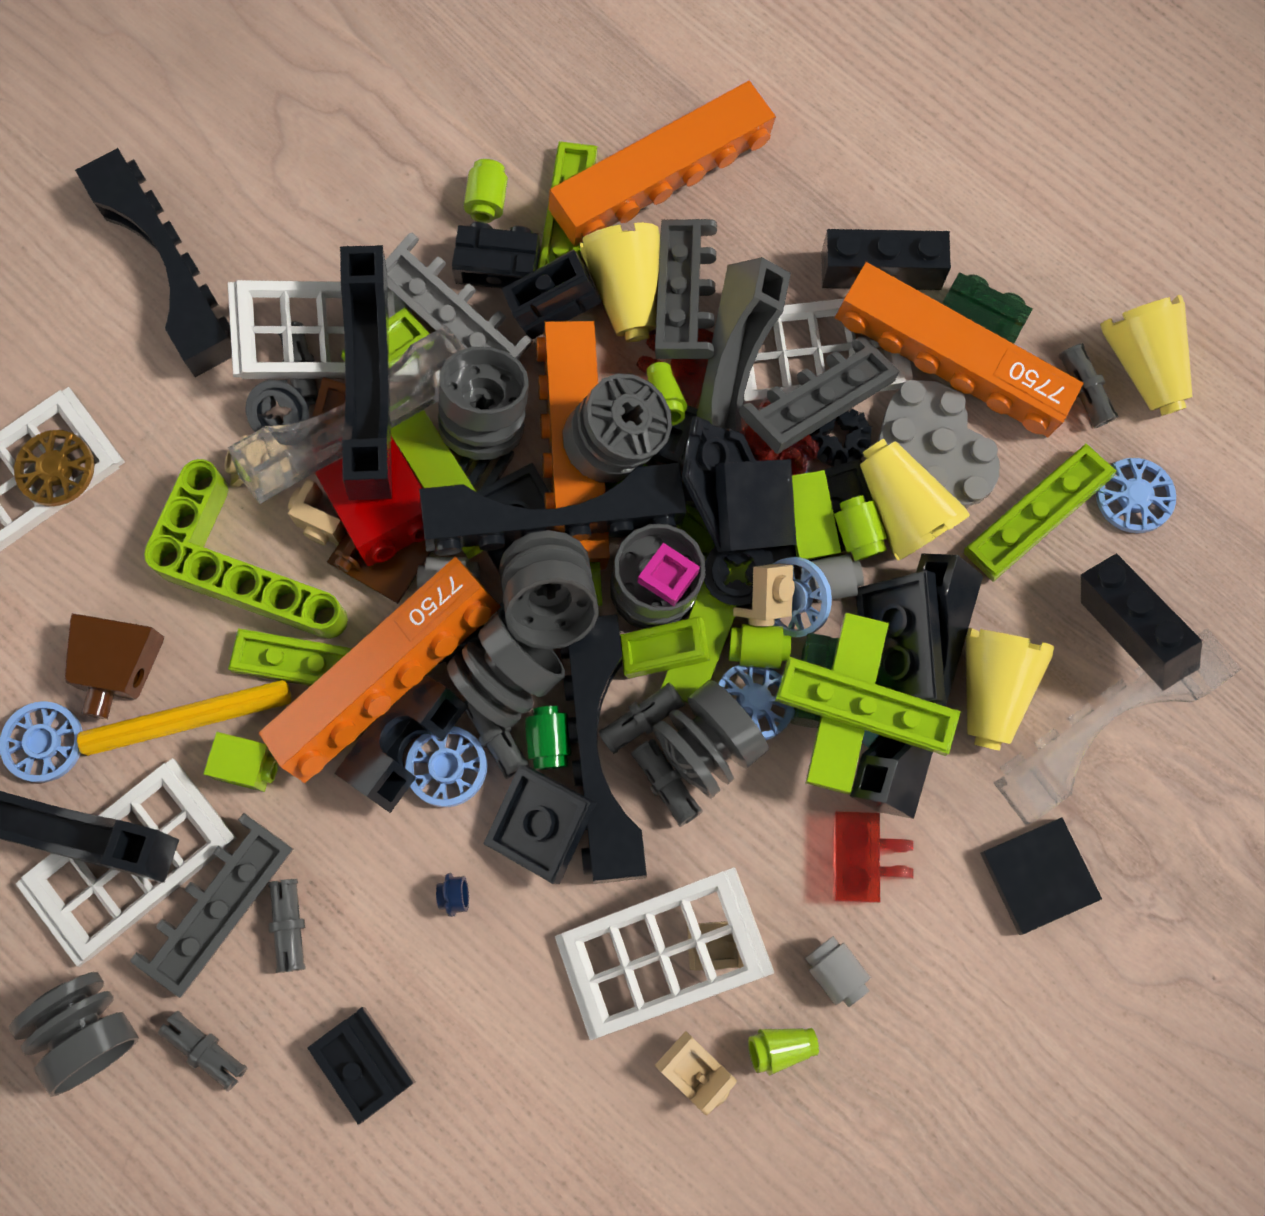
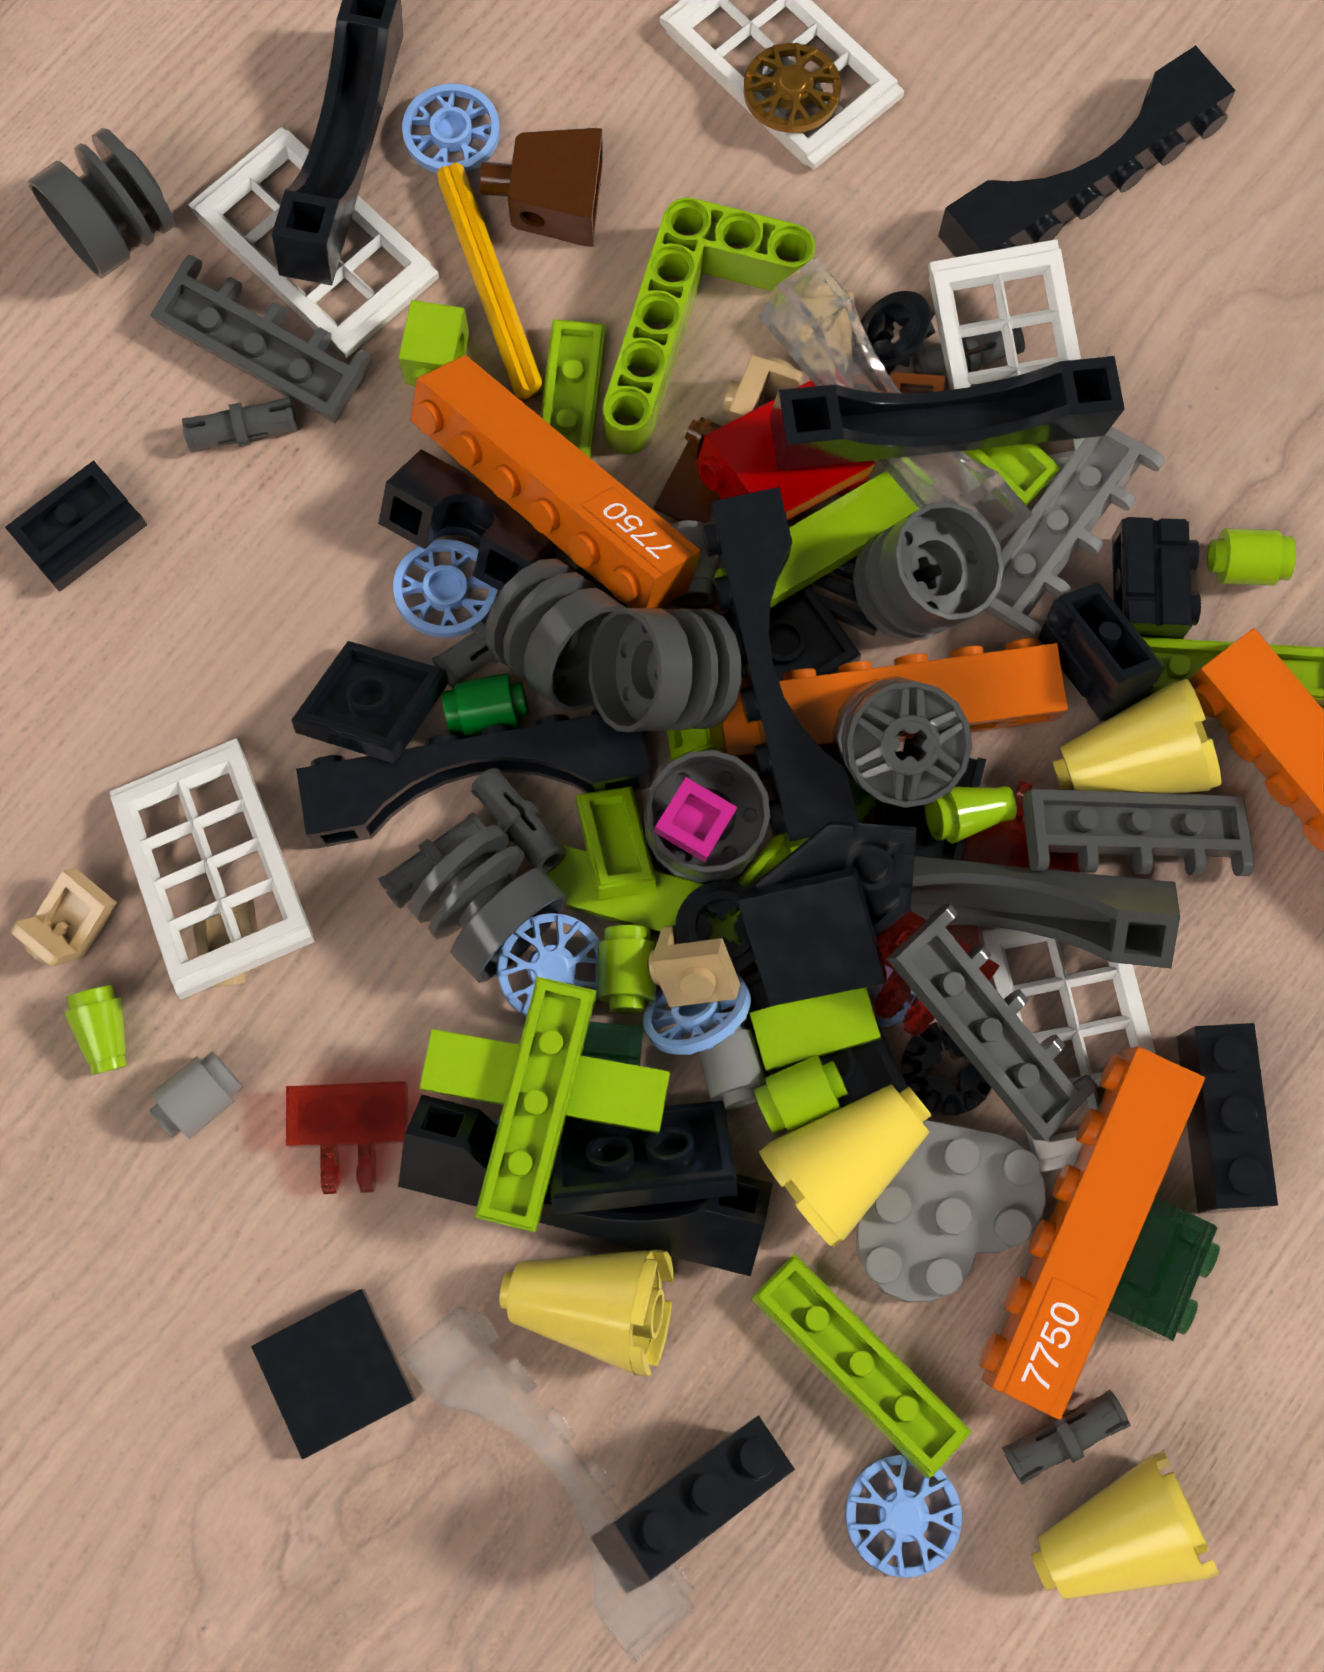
camera: 85 degrees right, 0 degrees up
dark grey pin [158,1011,248,1092] -> none
dark blue plate [436,873,469,917] -> none

